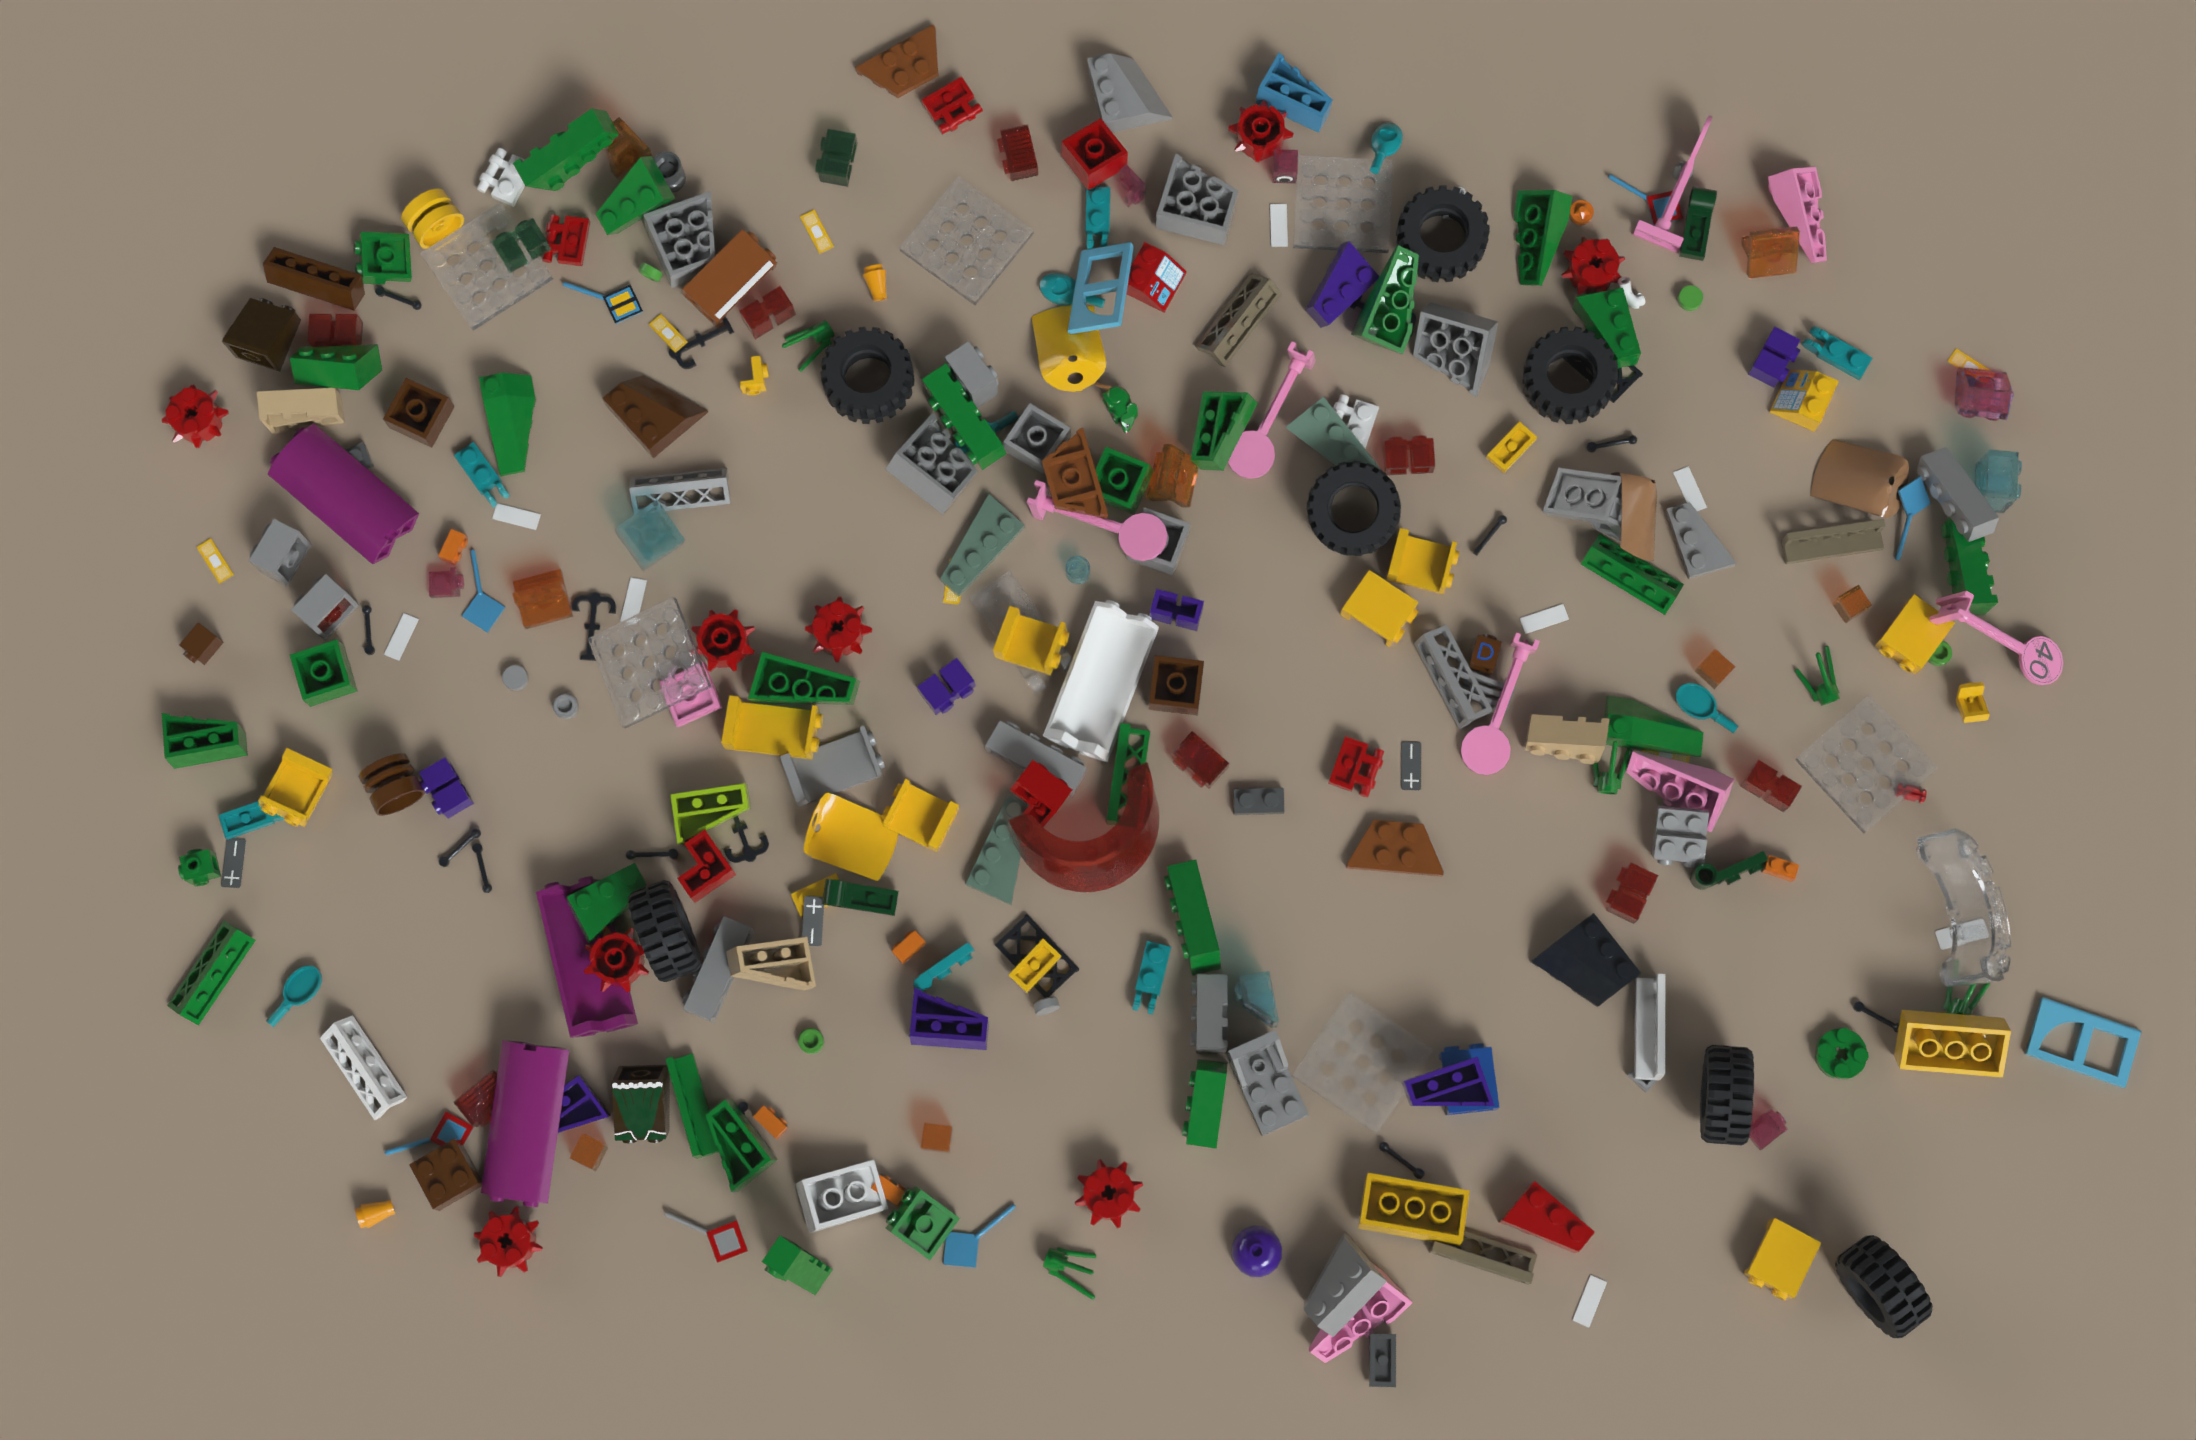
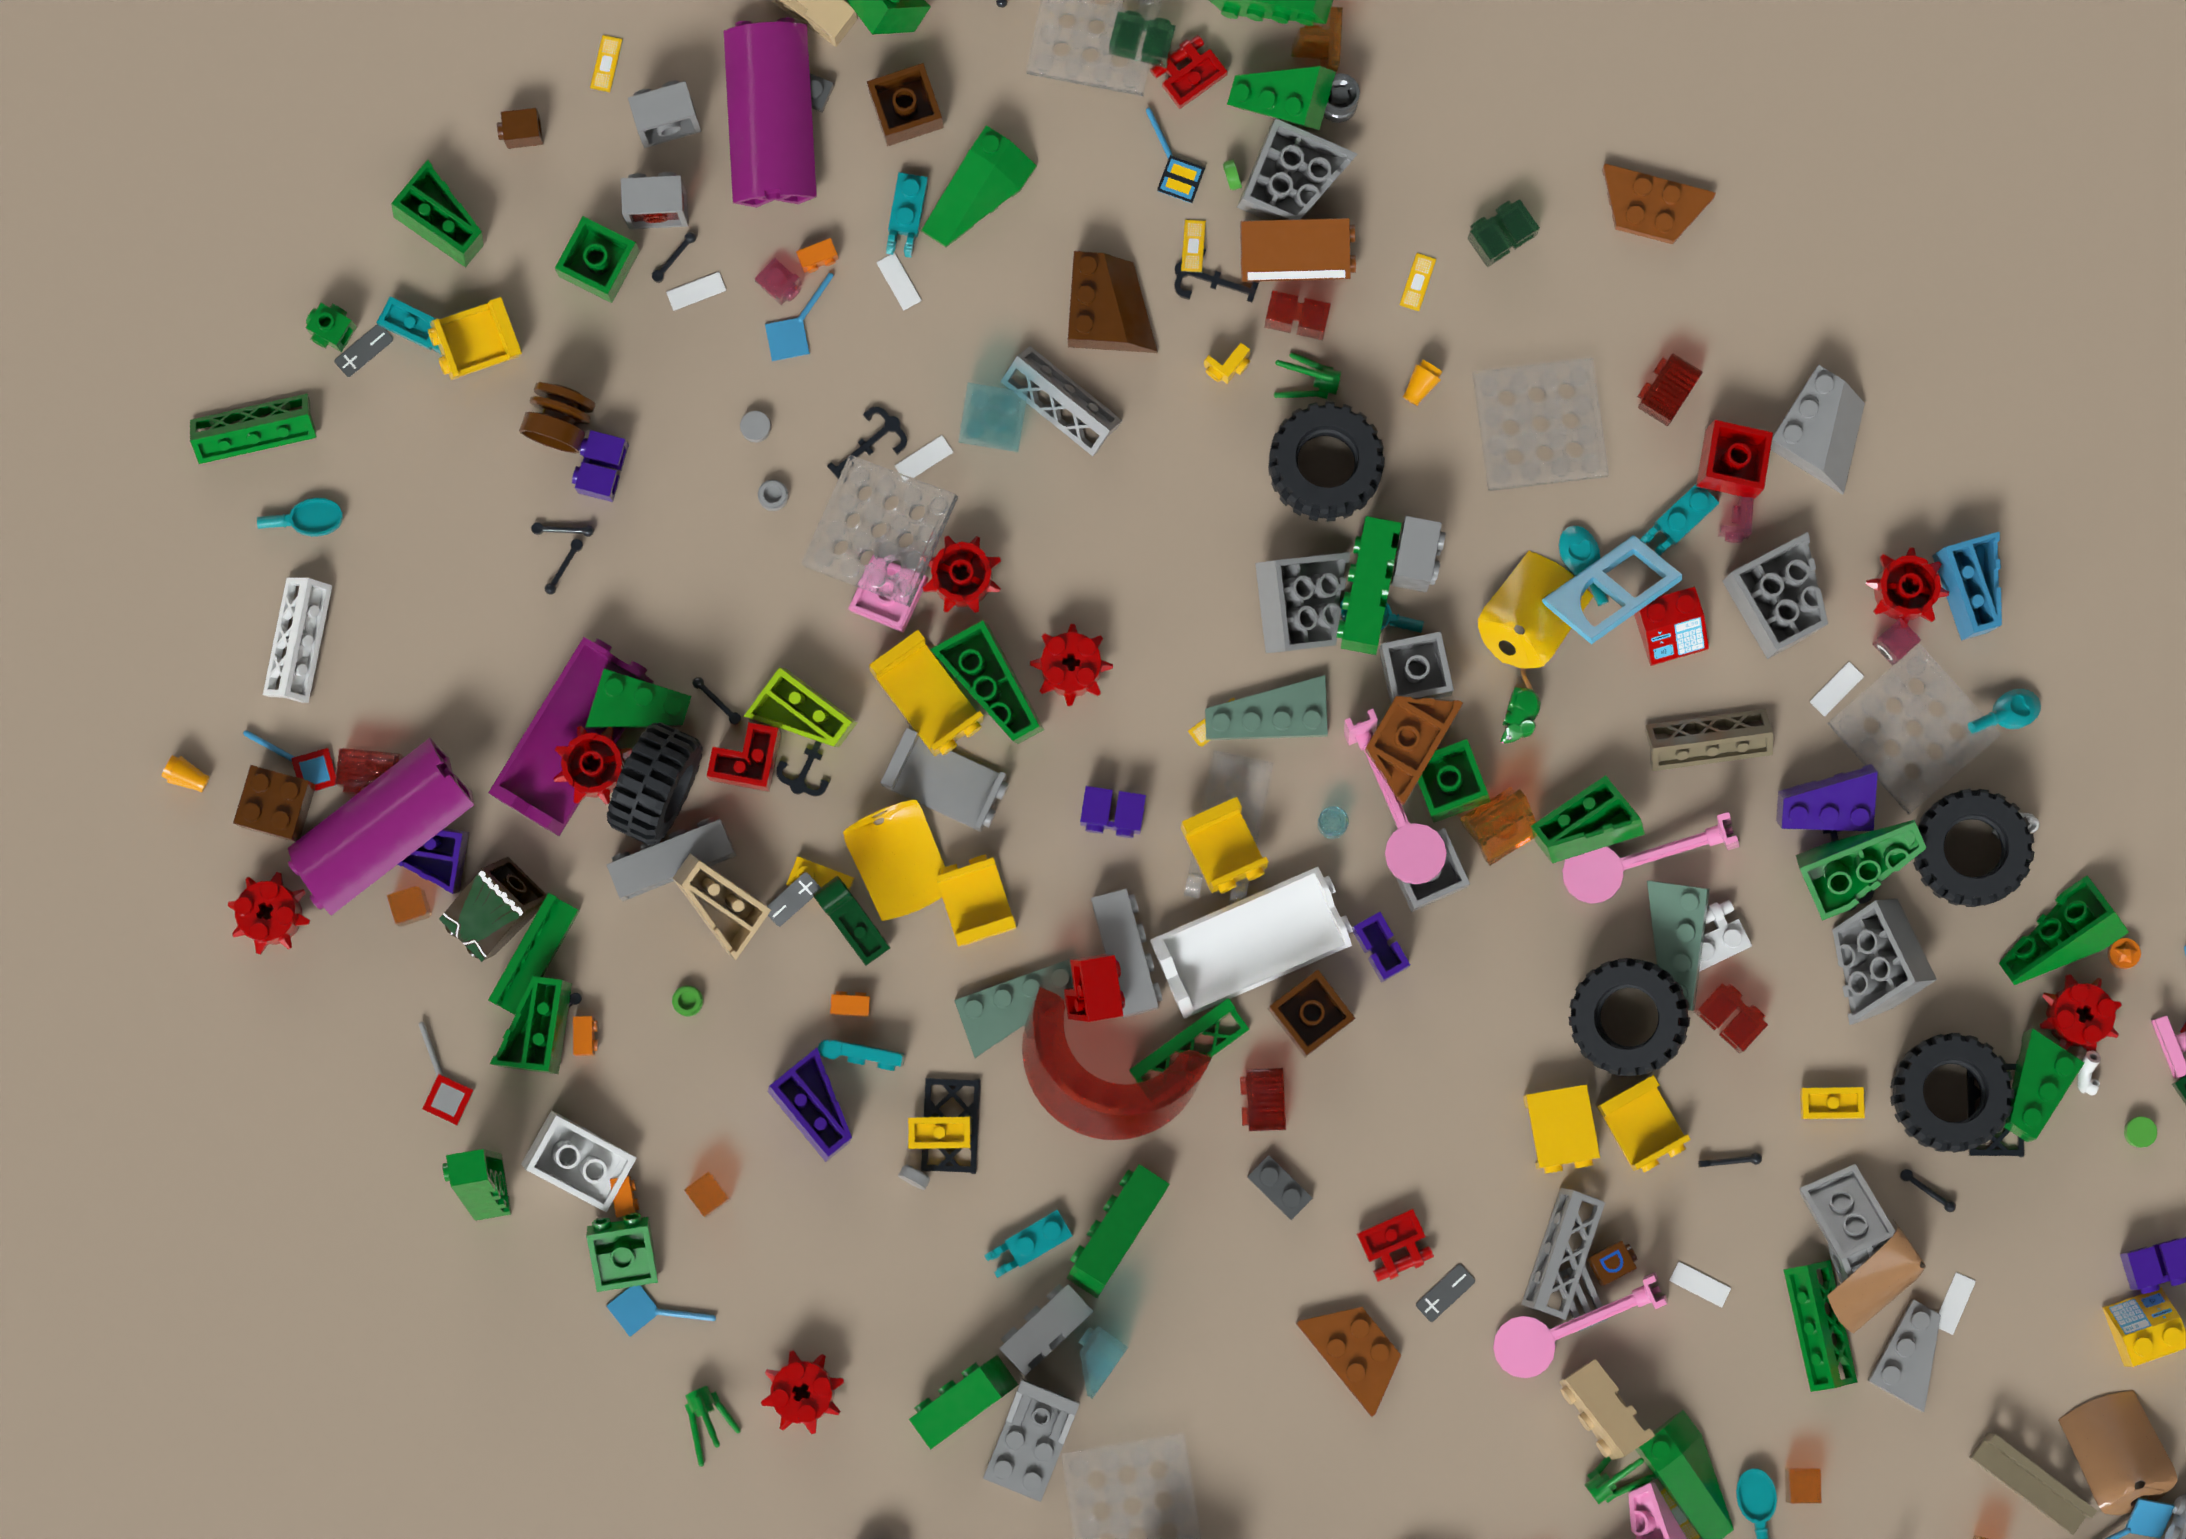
camera: 45 degrees right, 5 degrees up
clear orange bracket [512,569,573,629] -> none
red plate [921,76,983,135] -> none

